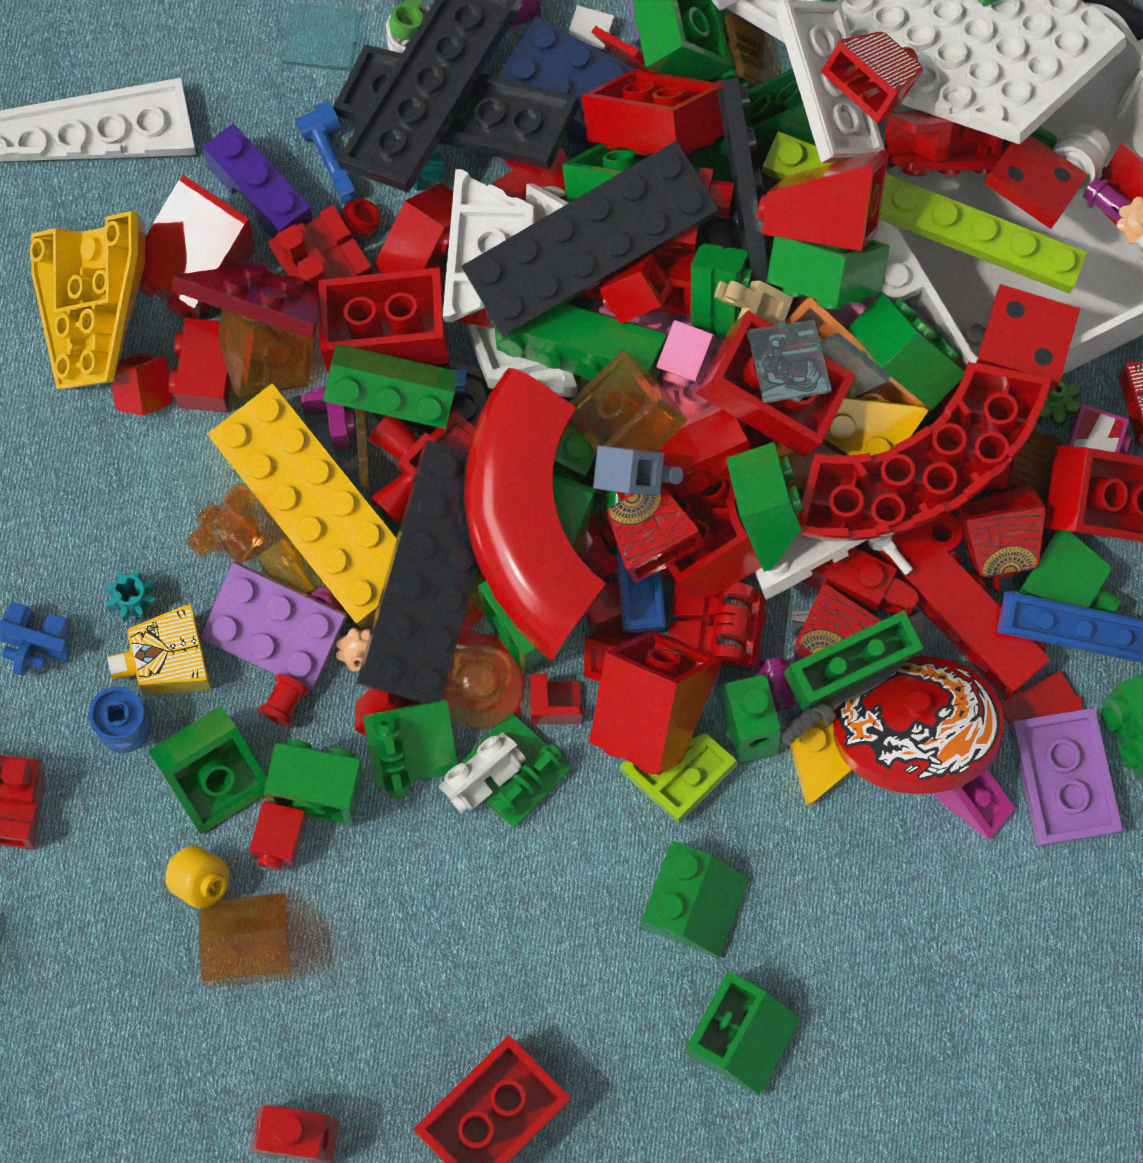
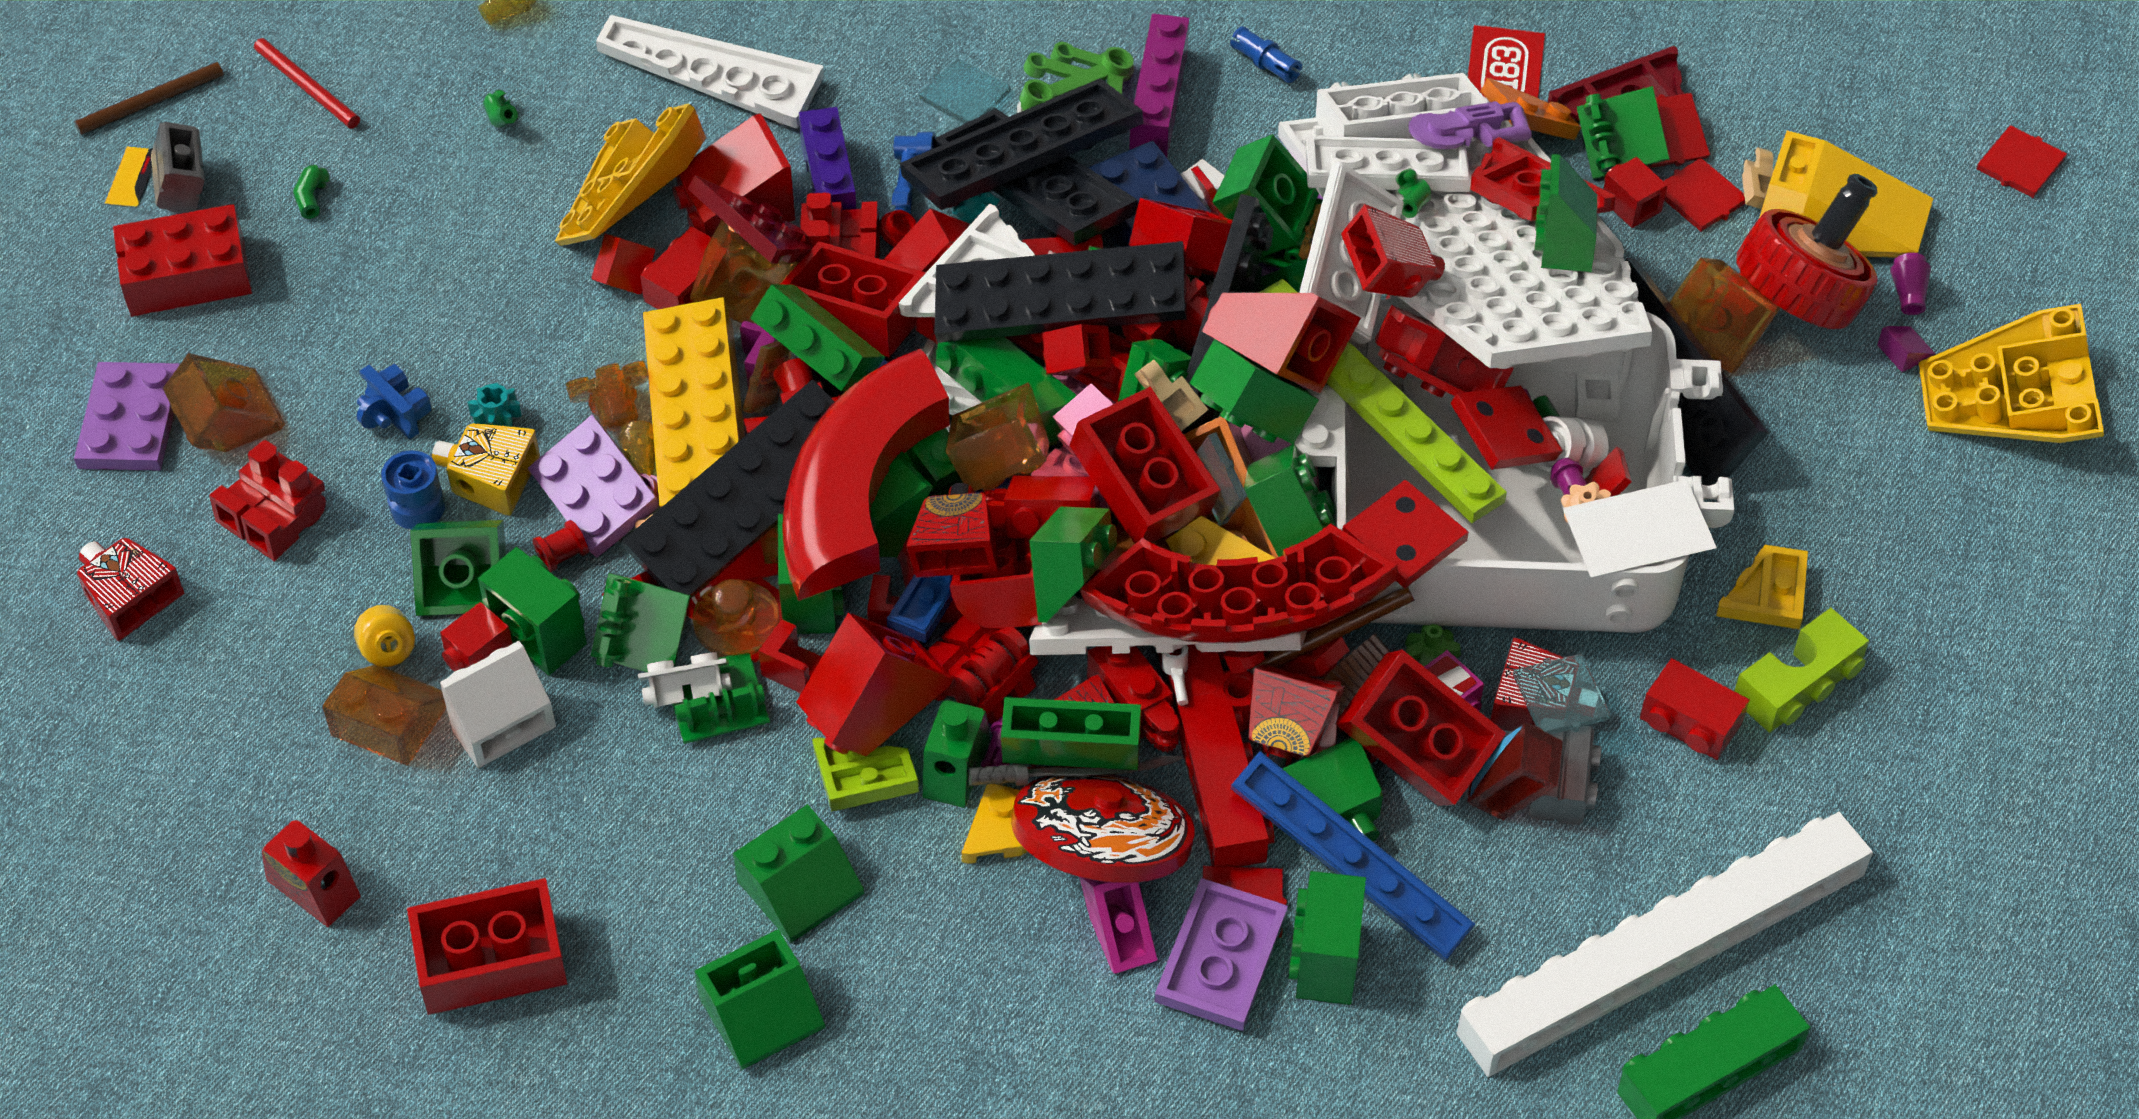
camera: 35 degrees right, 20 degrees down
sand blue brick [593,446,683,496] -> none
clear light blue piece [747,320,832,403] -> none
none -> white slope [440,641,556,769]

